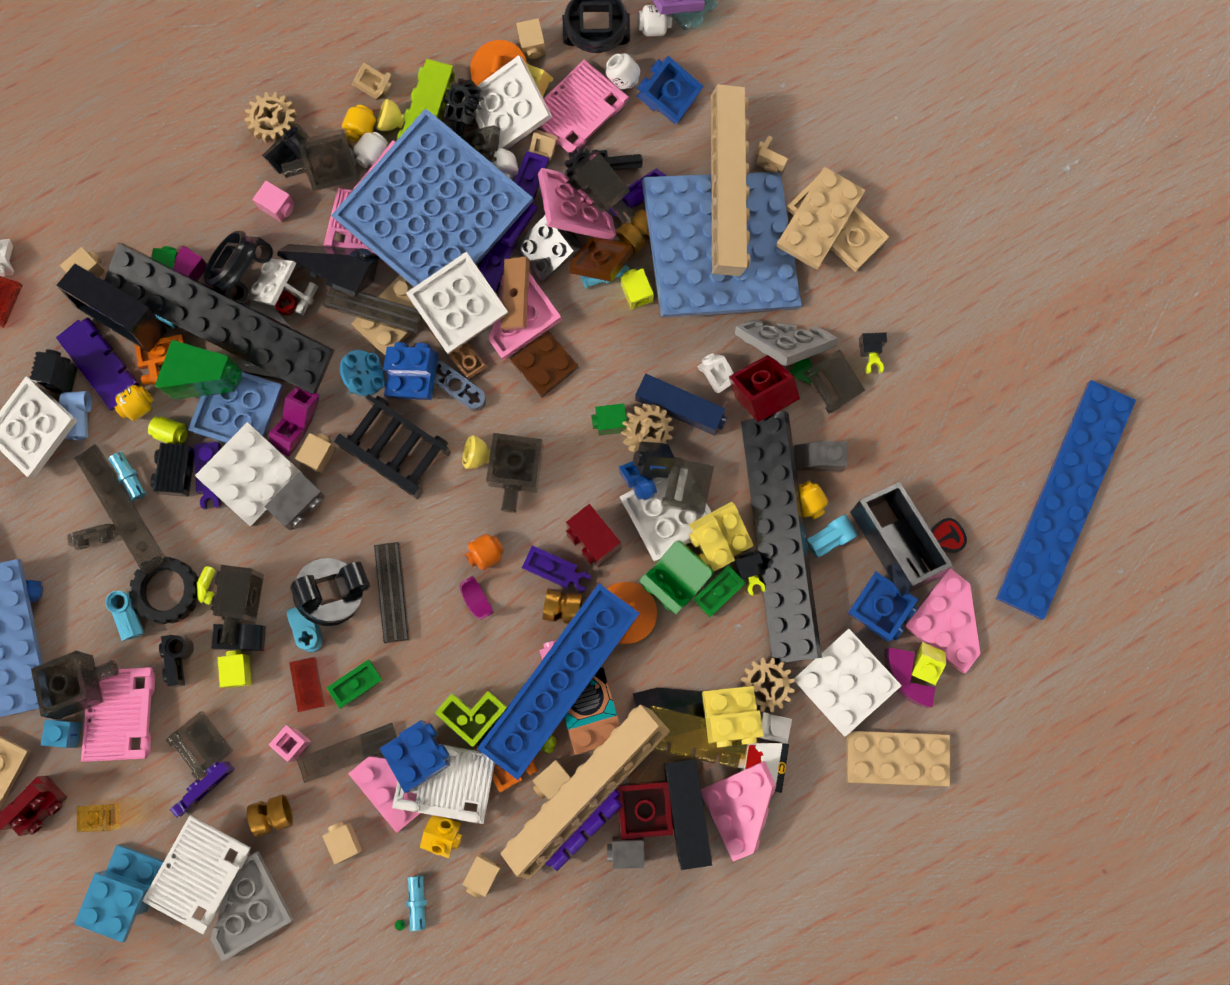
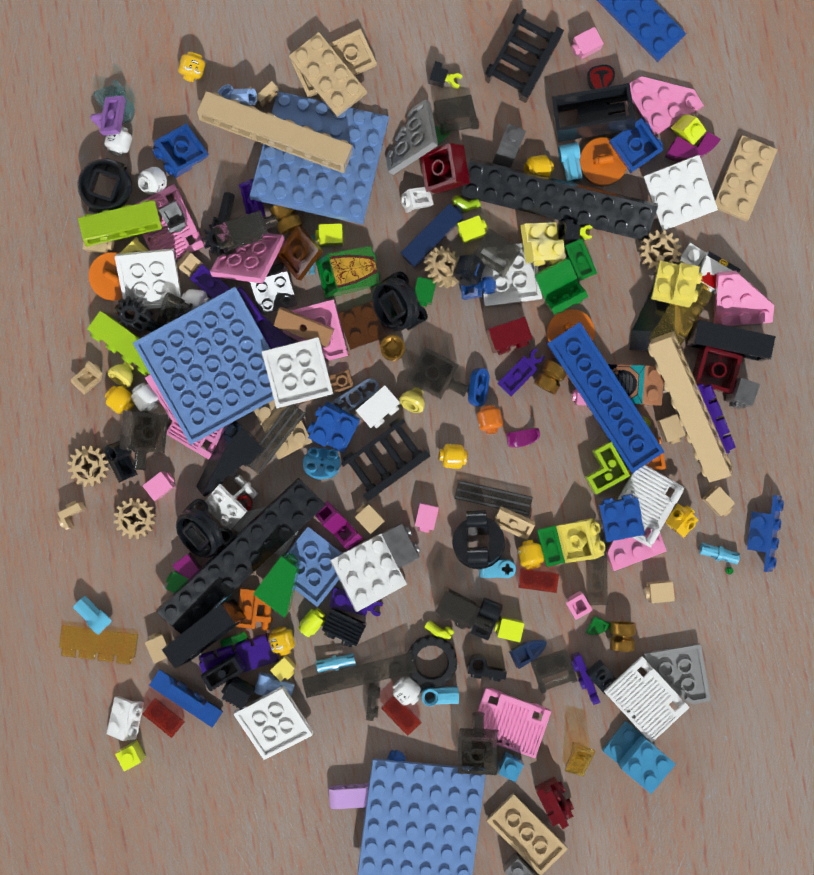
camera: 75 degrees left, 10 degrees up
none -> tan bracket [58,501,86,530]
none -> clear yellow windscreen [59,625,138,665]
none -> medium azure piece [73,596,112,635]
none -> lime brick [78,200,162,247]
none -> tan gear [114,498,157,539]
none -> blue bracket [149,669,223,728]
none -> dark grey bracket [159,200,187,233]
none -> yellow head [178,52,205,83]
none -> black brick [201,652,246,691]
none -> light blue piece [218,84,257,106]
none -> green tile [220,631,247,647]
none -> light yellow plate [270,655,296,682]
none -> slope [316,246,380,299]
none -> white brick [356,386,400,429]
none -> black piece [373,271,428,331]
none -> pearl gold wheel [380,335,405,361]
none -> clear red plate [381,696,422,736]
none -> white head [392,676,421,706]
none -> bright pink brick [415,503,439,533]
none -> yellow head [438,443,467,469]
none -> lime arm [452,195,481,213]
none -> neon yellow brick [457,216,488,244]
none -> blue plate [468,368,490,407]
none -> black fence [485,8,564,103]
none -> tan plate [493,506,536,540]
none -> dark blue plate [509,640,547,669]
none -> yellow head [517,540,544,570]
none -> light yellow plate [556,518,605,563]
none -> bright pink brick [571,27,603,60]
none -> orange shield [579,137,626,186]
none -> green tile [585,616,611,635]
none -> black plate [585,660,616,694]
none -> blue bracket [747,495,784,572]

